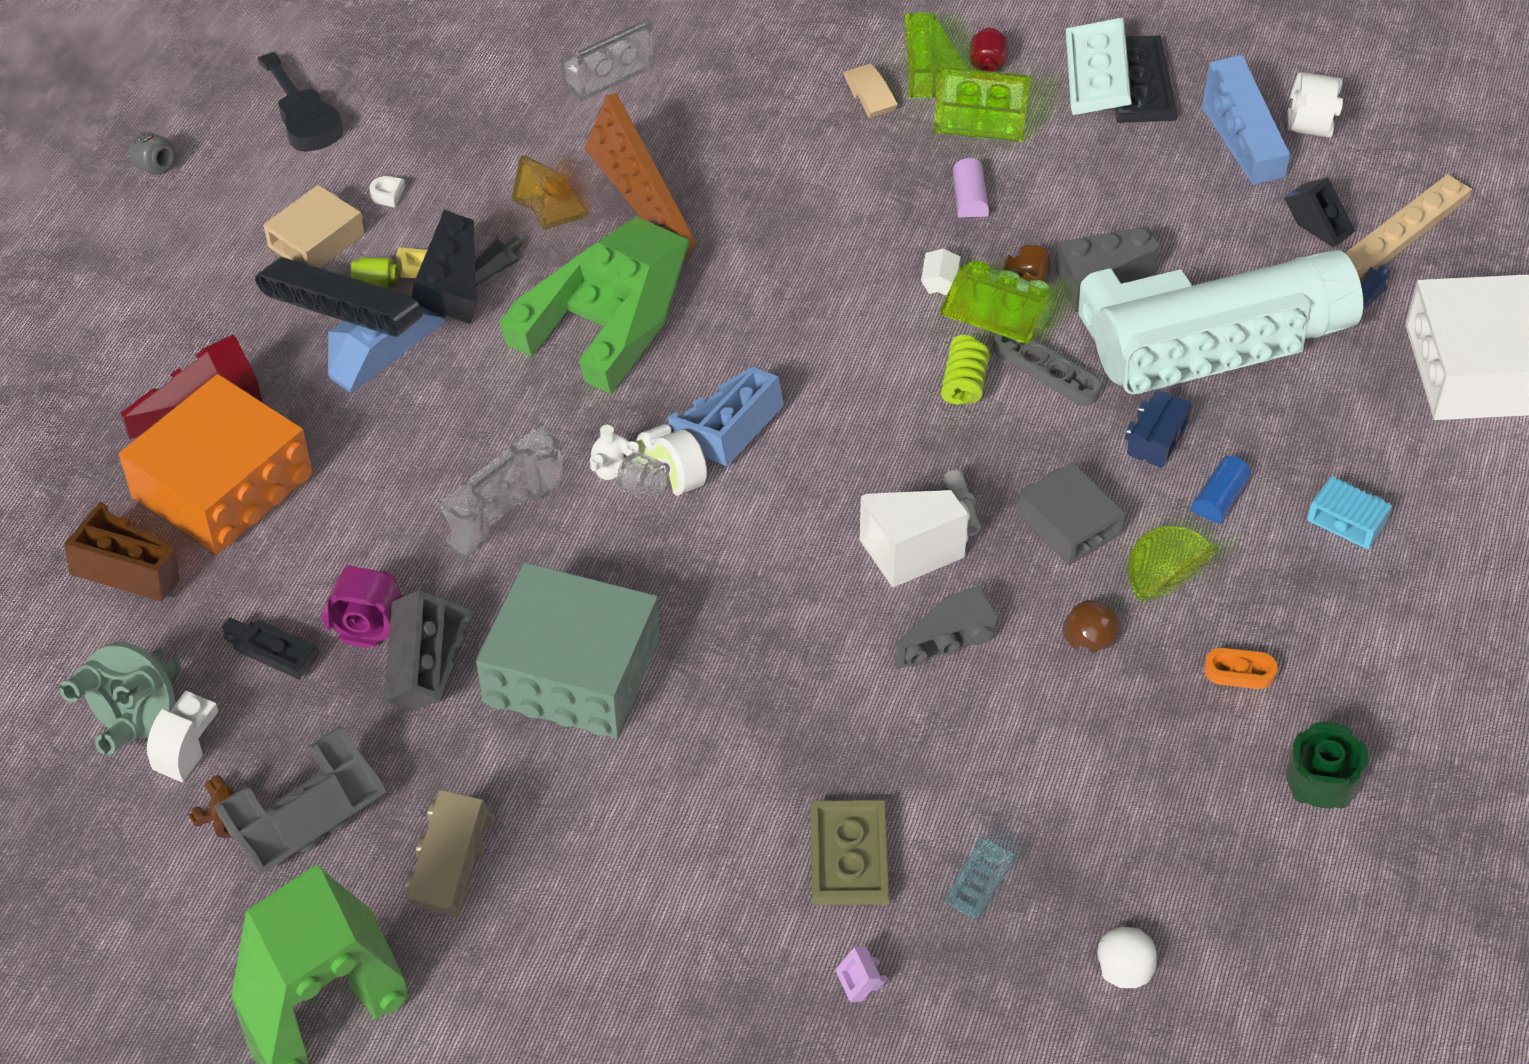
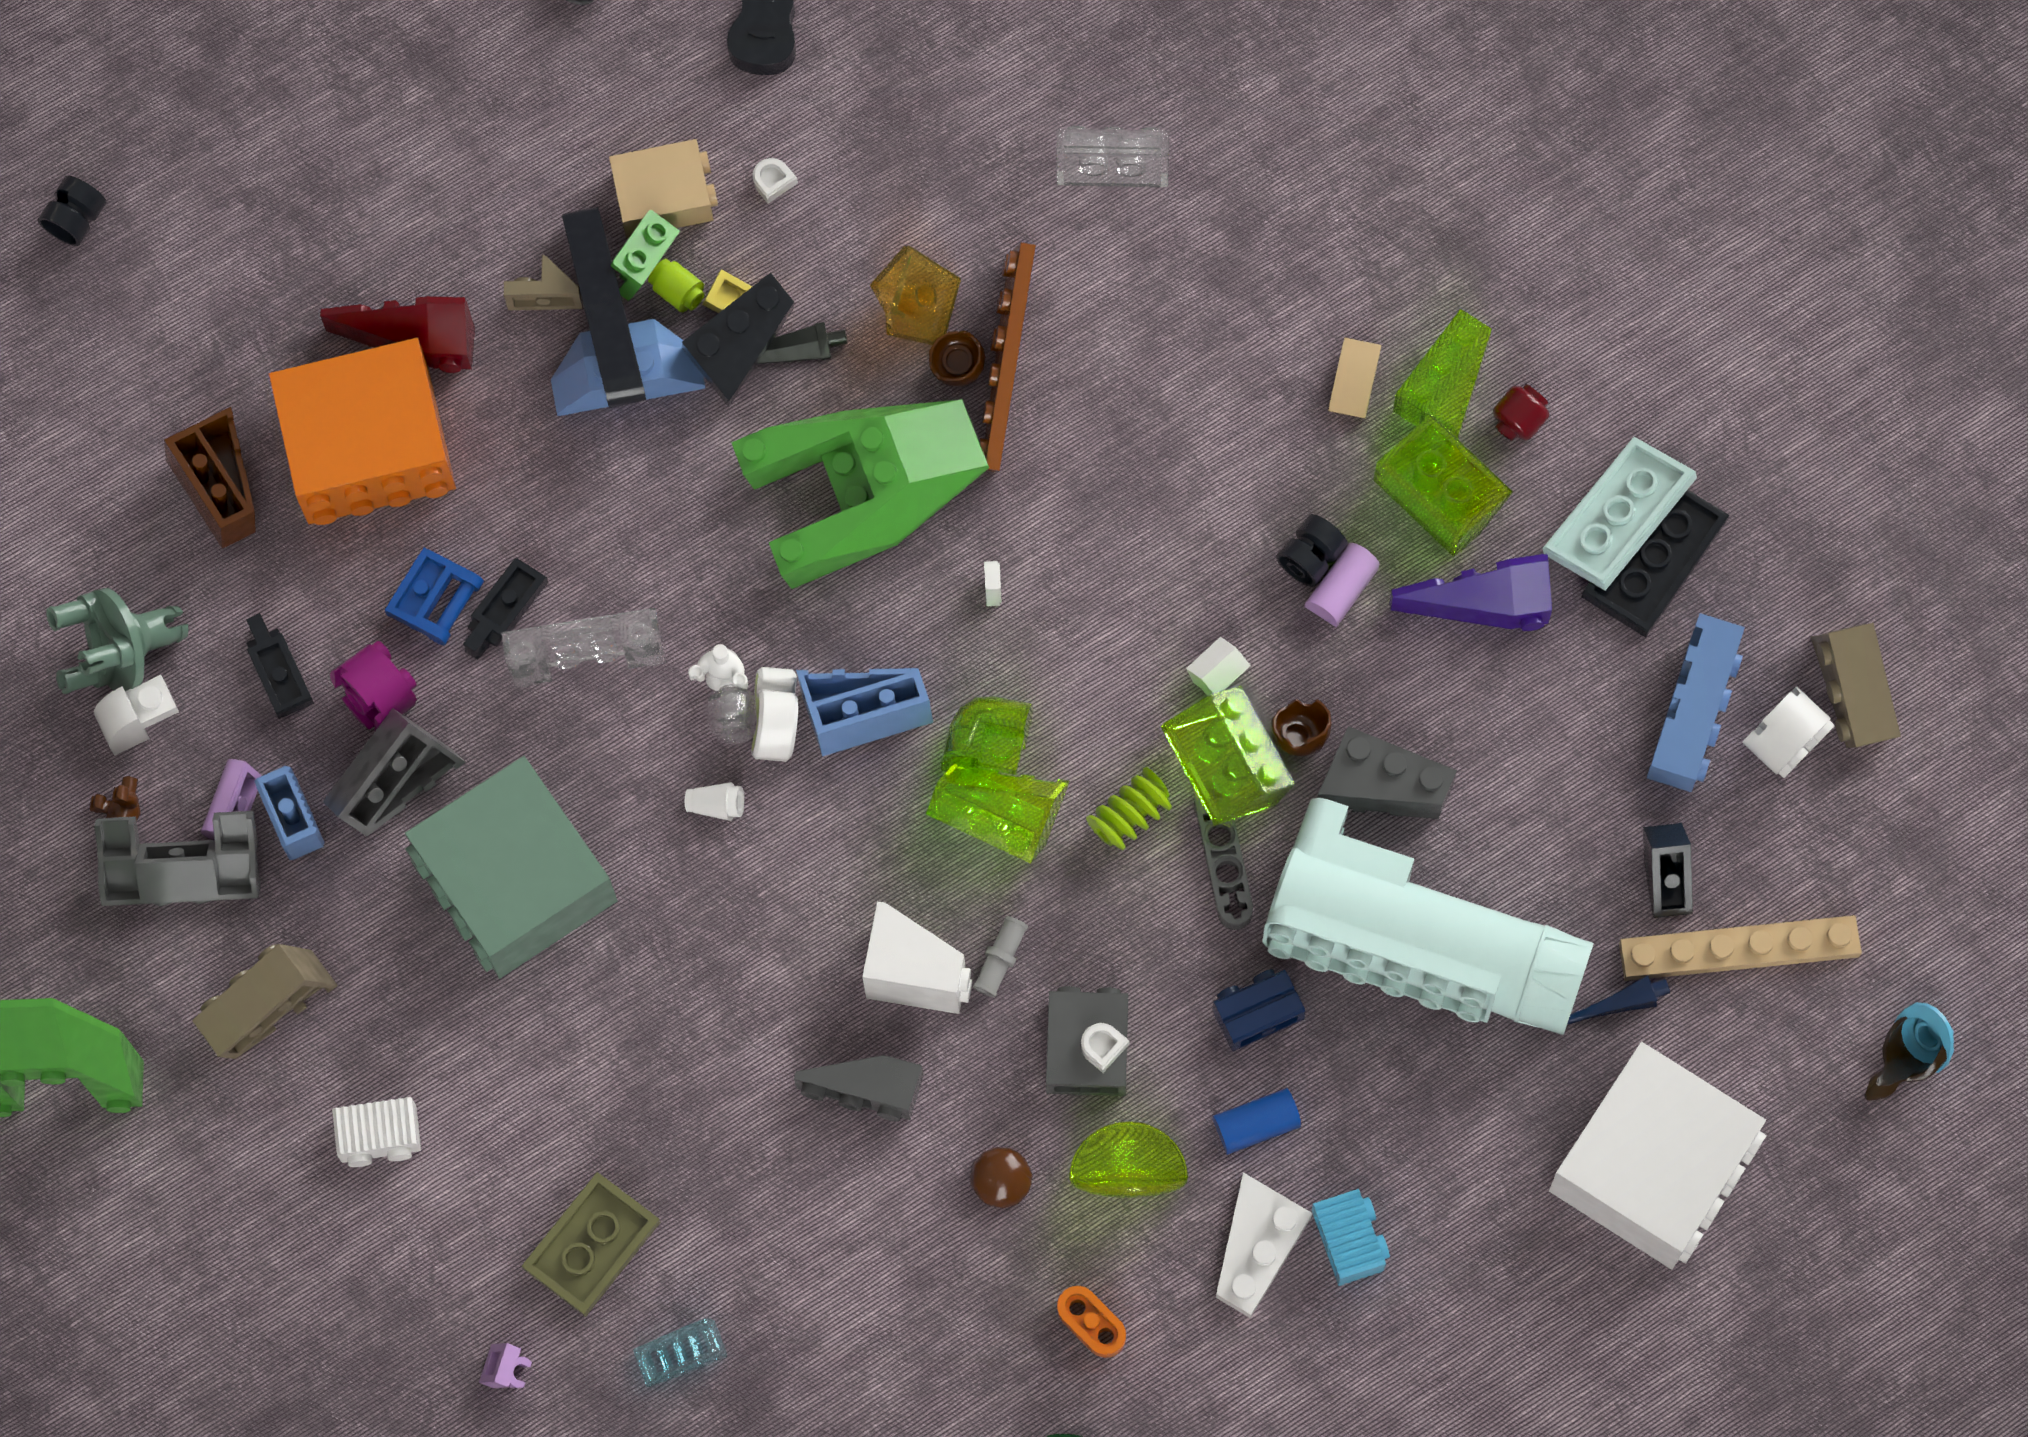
camera: 40 degrees right, 20 degrees up
none -> lavender brick [201,759,262,840]
none -> medium blue brick [254,766,325,860]
none -> white brick [332,1097,421,1167]
none -> blue plate [385,547,484,646]
none -> black hinge [463,558,548,660]
none -> dark tan slope [504,255,583,310]
none -> bracket [611,210,680,301]
none -> white cone [685,782,744,821]
none -> clear neon green wedge [926,764,1070,864]
none -> reddish brown hair [929,330,986,387]
none -> clear neon green brick [941,696,1033,778]
none -> white tile [984,561,1002,606]
none -> white tile [1081,1023,1129,1073]
none -> white wing [1216,1172,1312,1318]
none -> black wheel [1276,514,1348,587]
none -> dark purple wedge [1389,554,1552,631]
none -> dark tan wedge [1810,623,1901,748]

